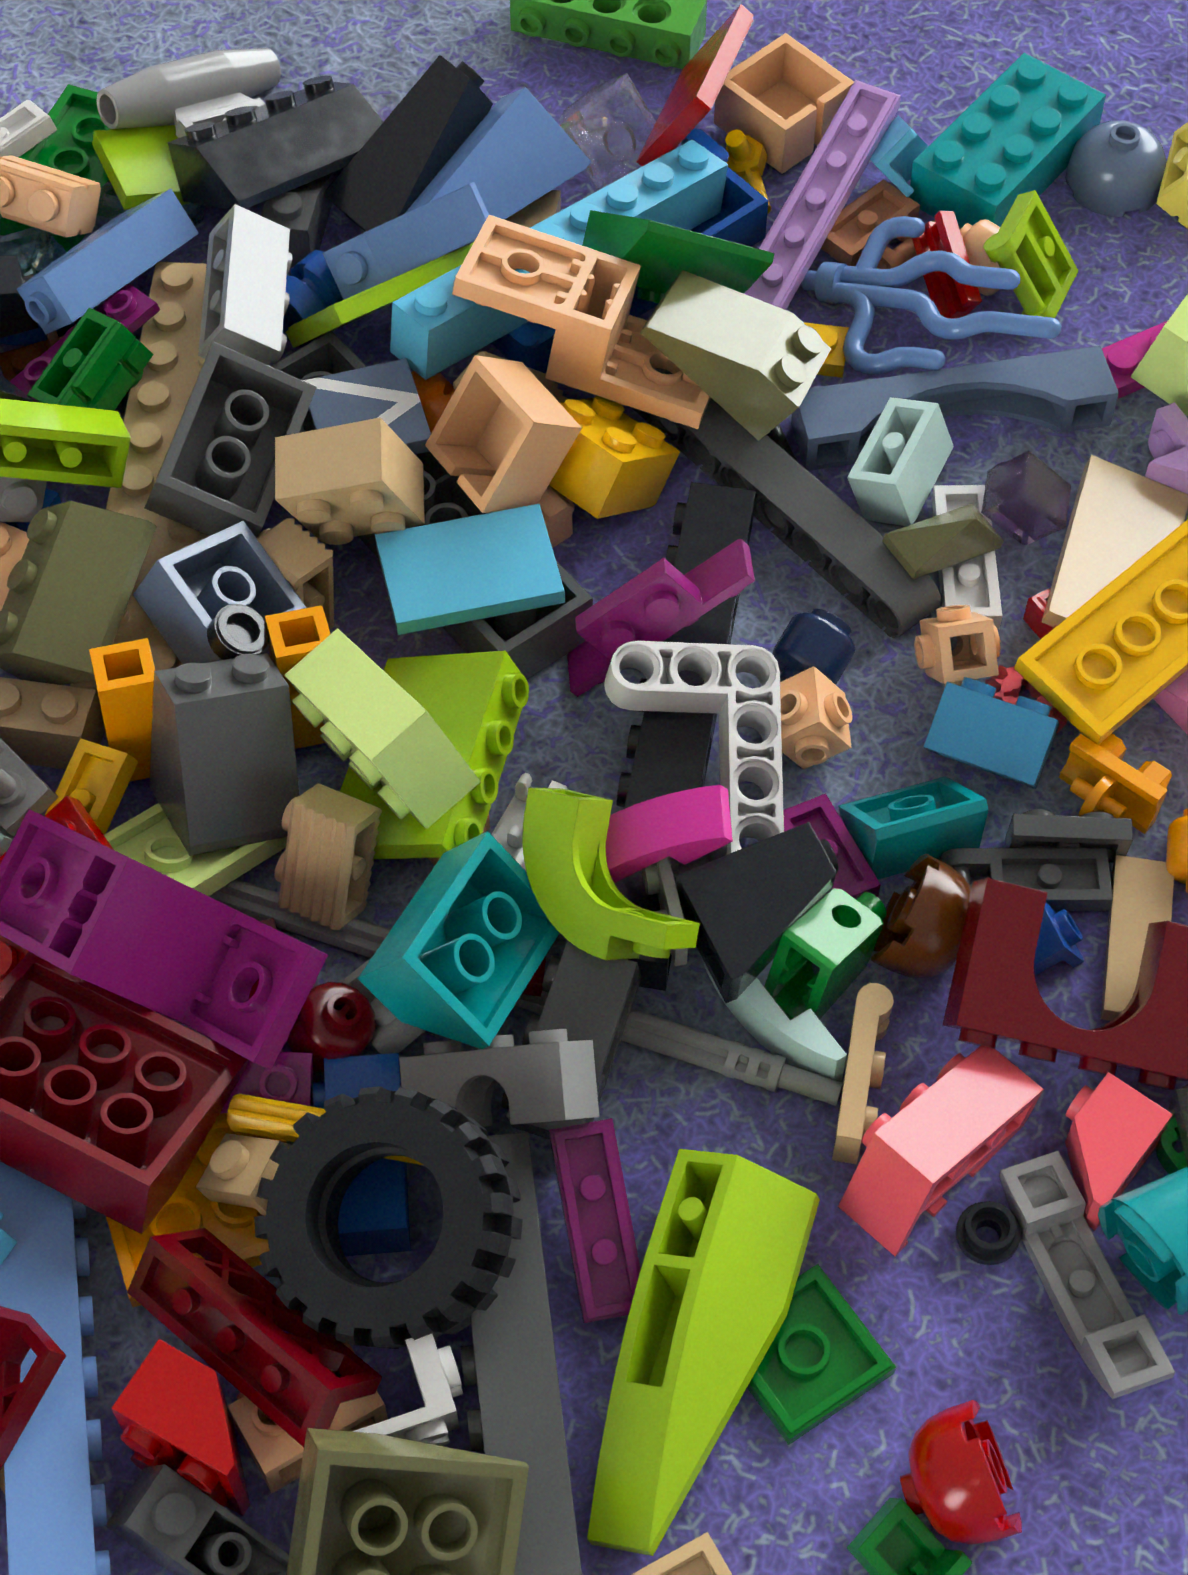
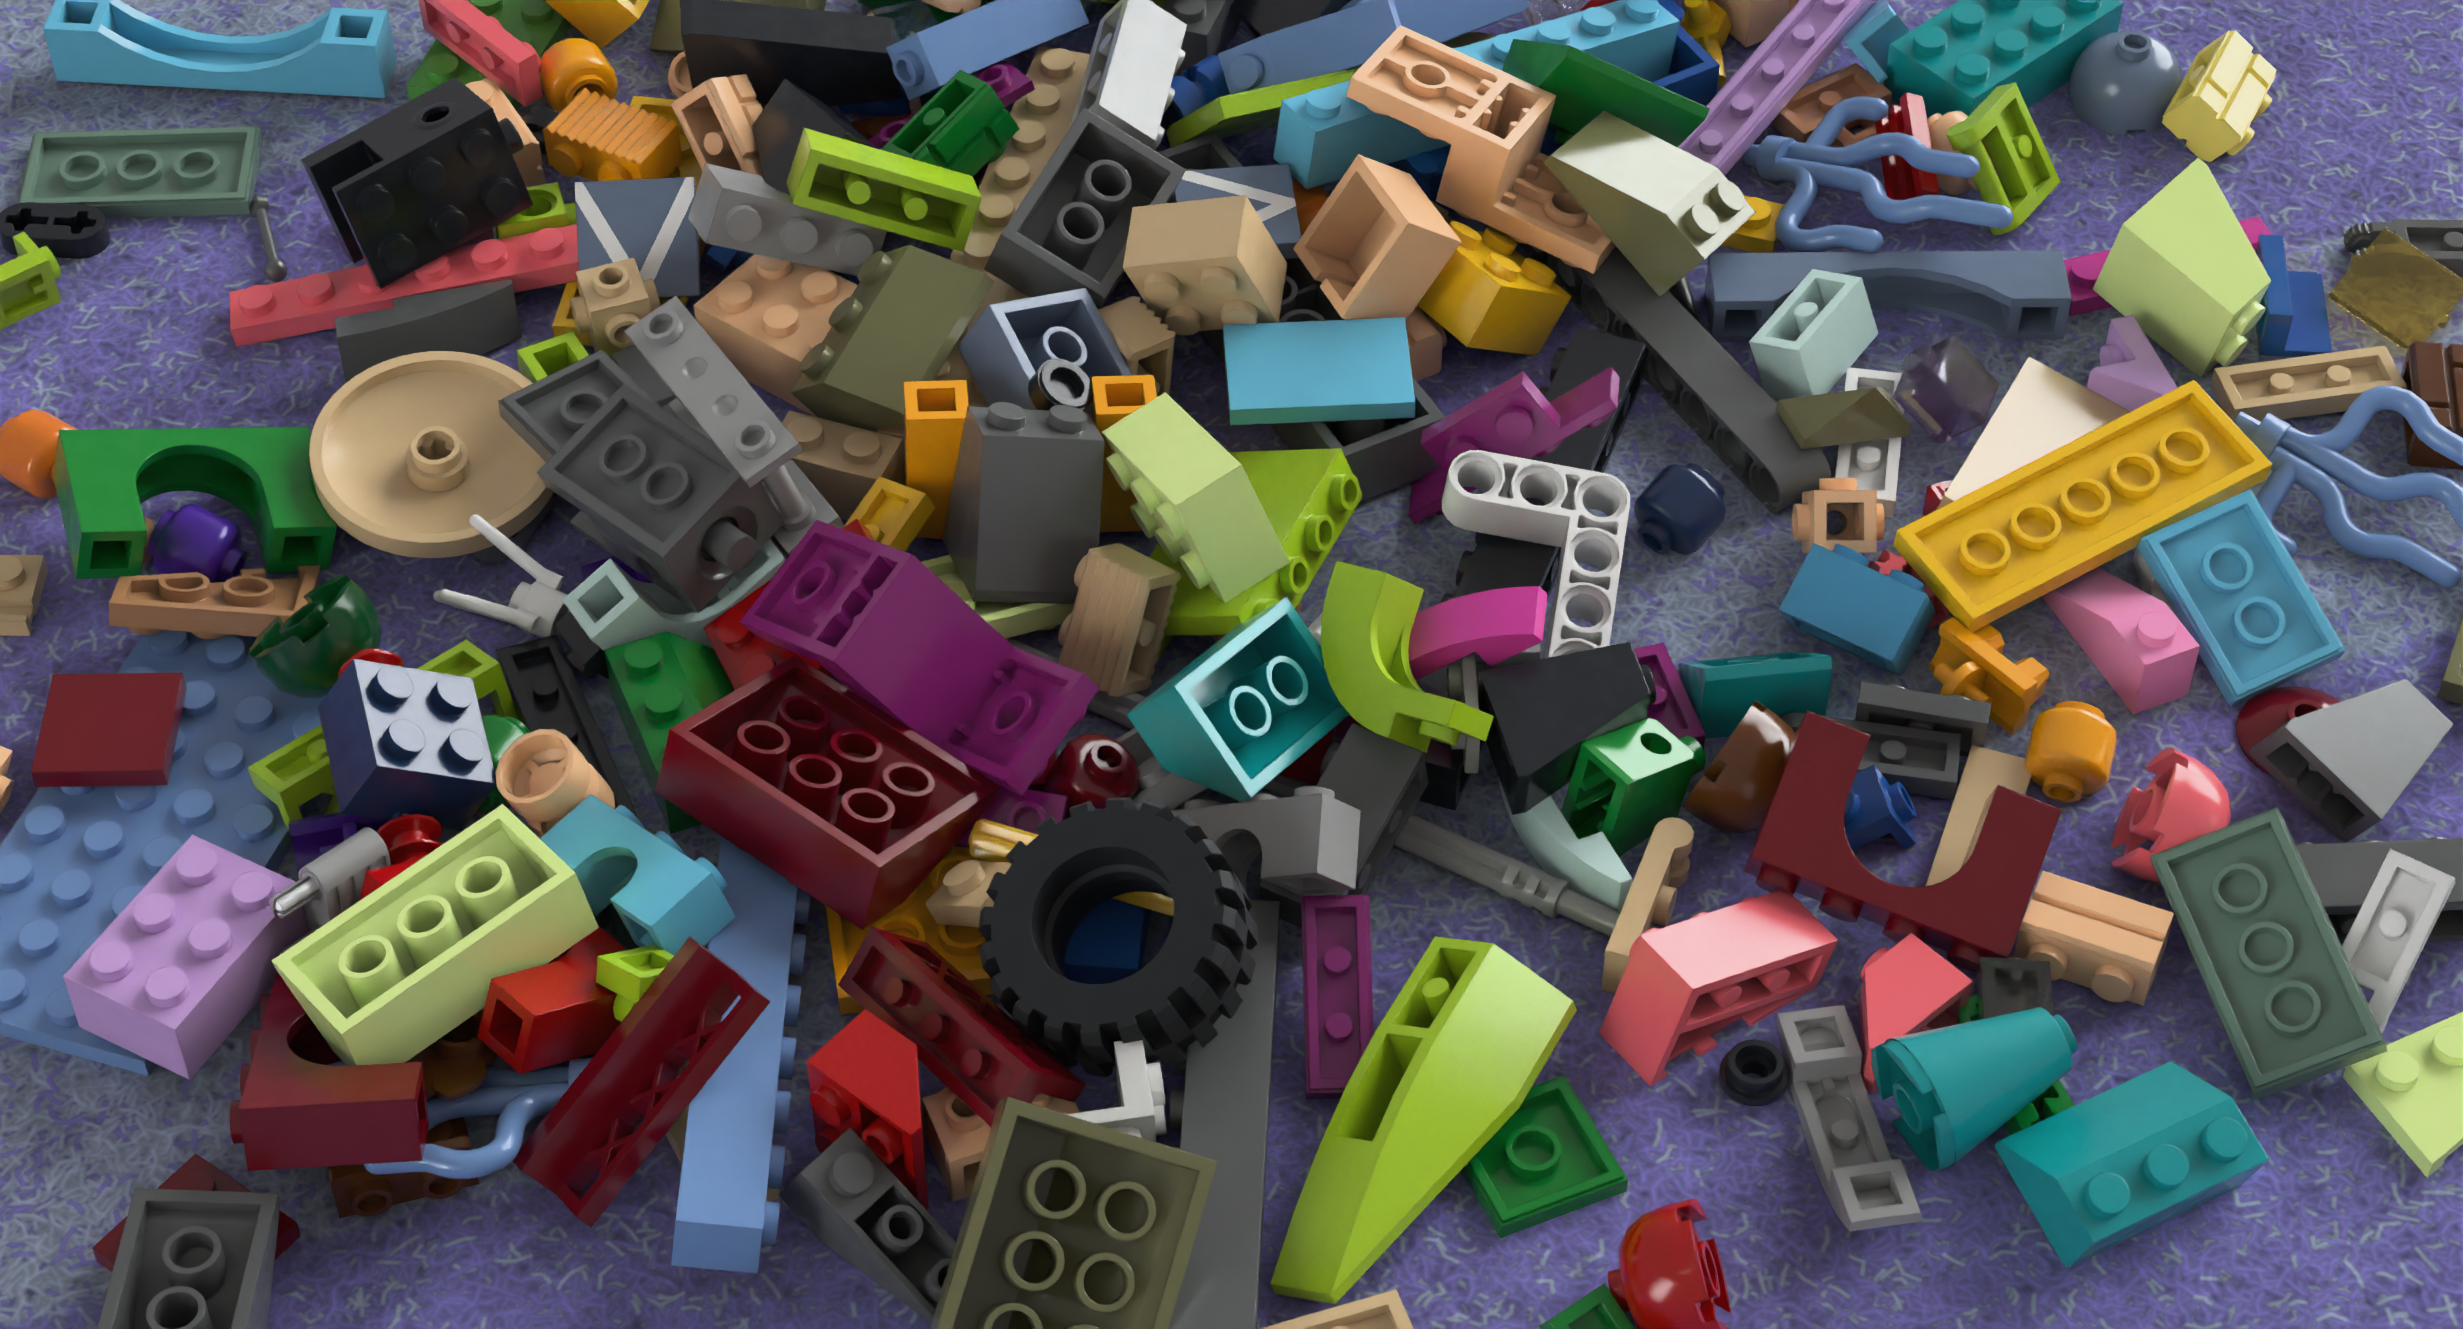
camera: 10 degrees right, 10 degrees down
light nougat brick [780,666,852,770] -> none

